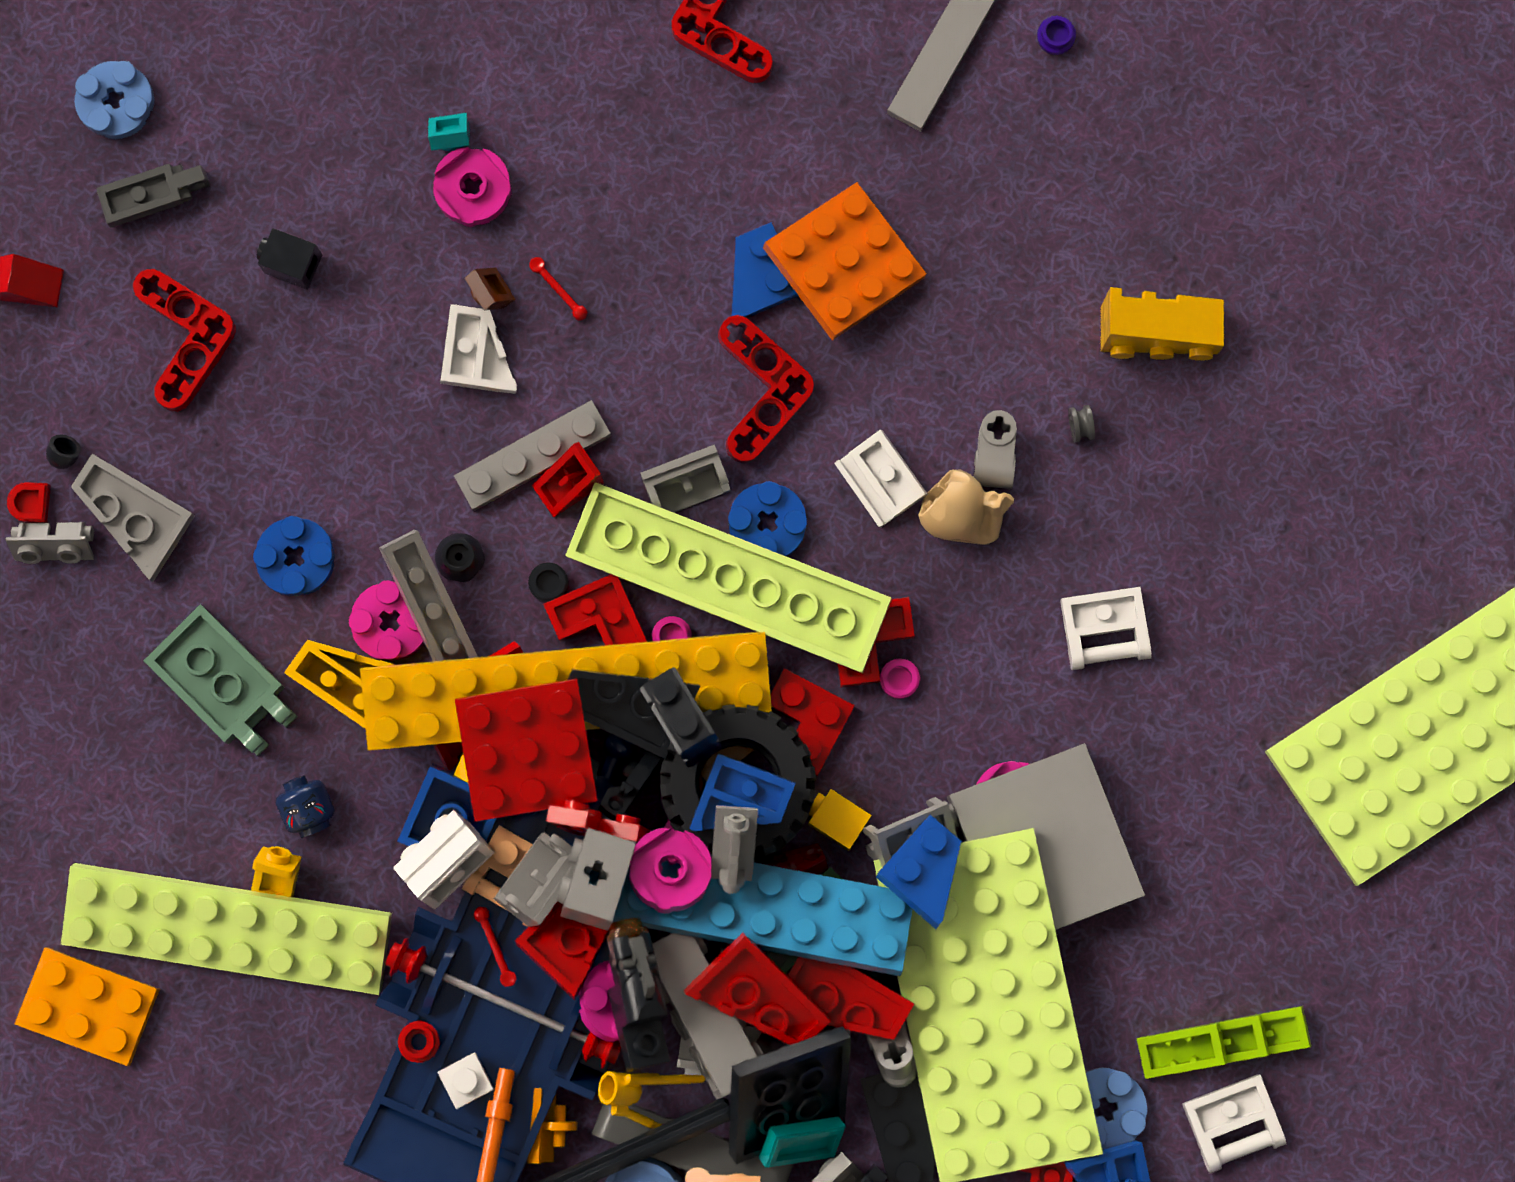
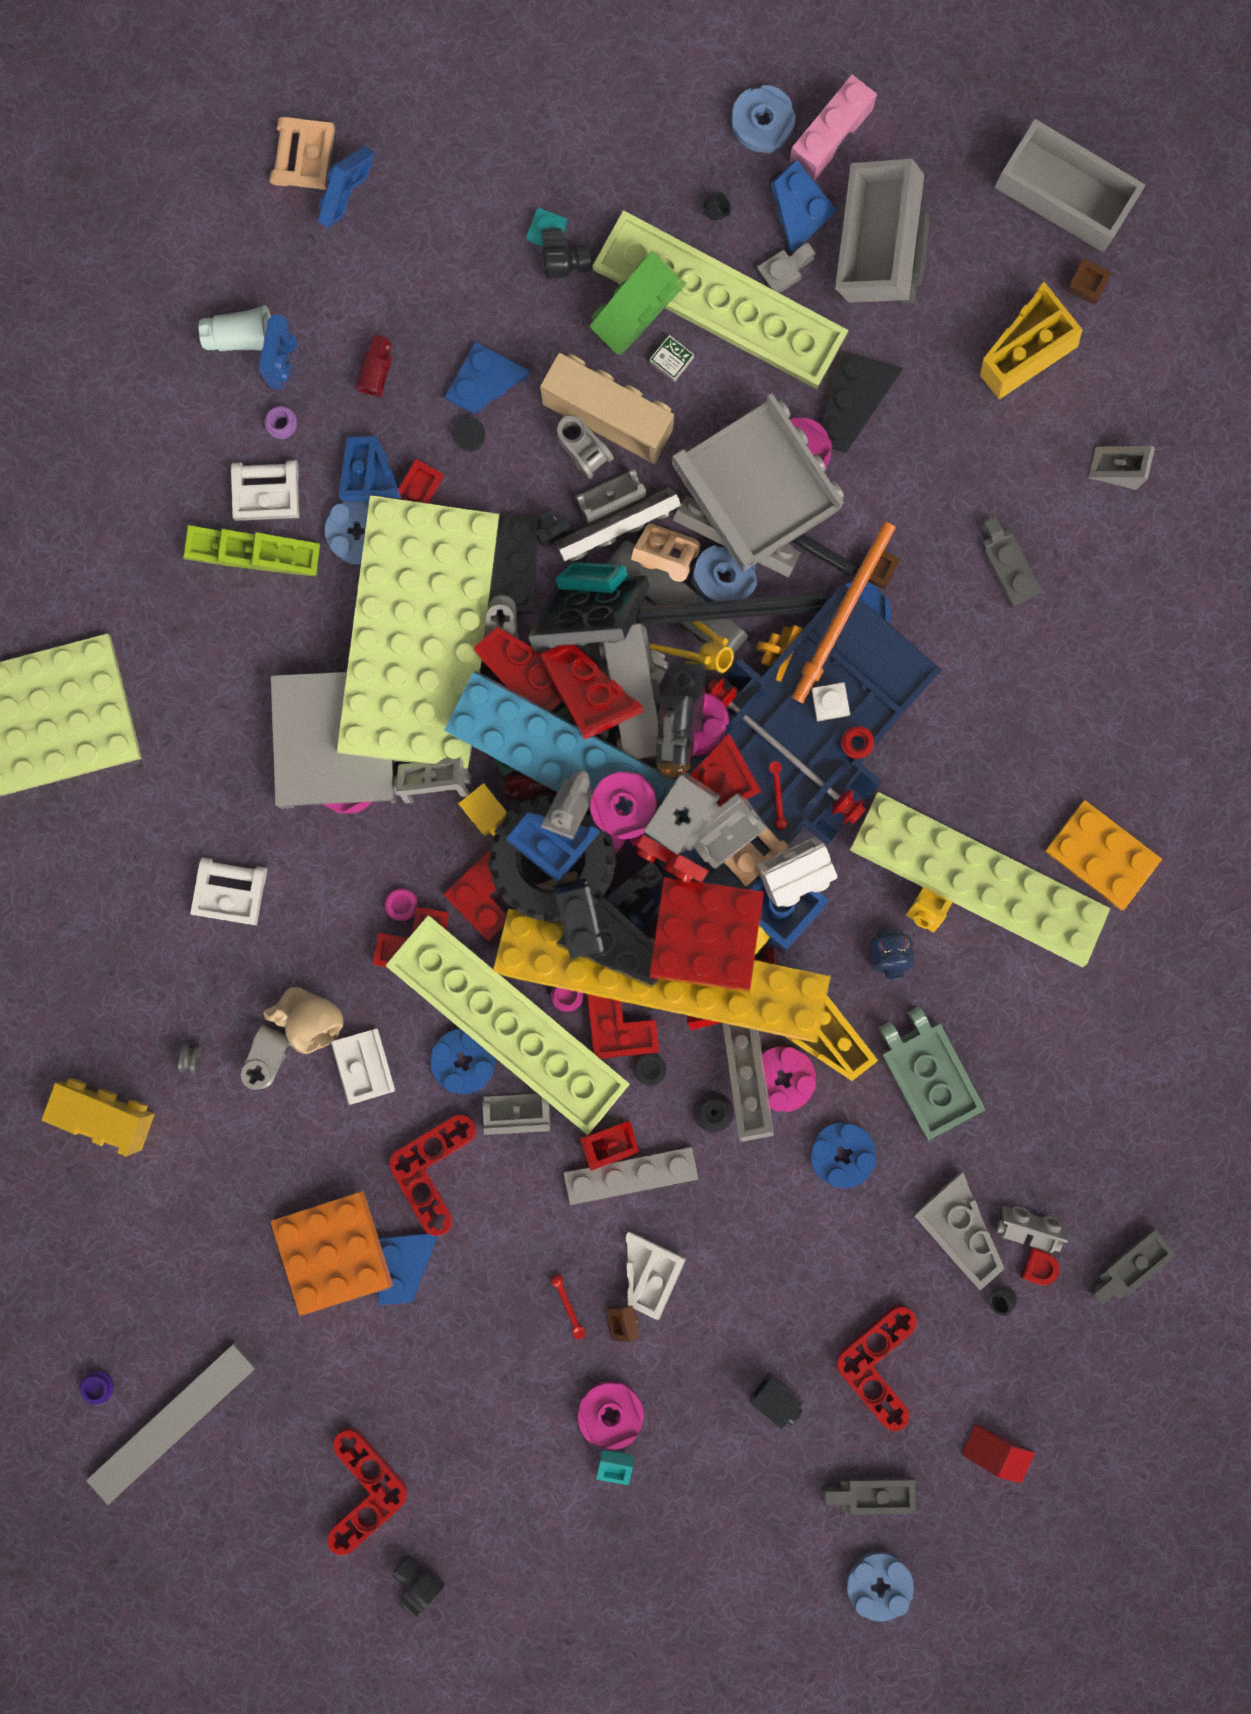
camera: 165 degrees left, 5 degrees up
blue wing [876,815,961,929] -> none

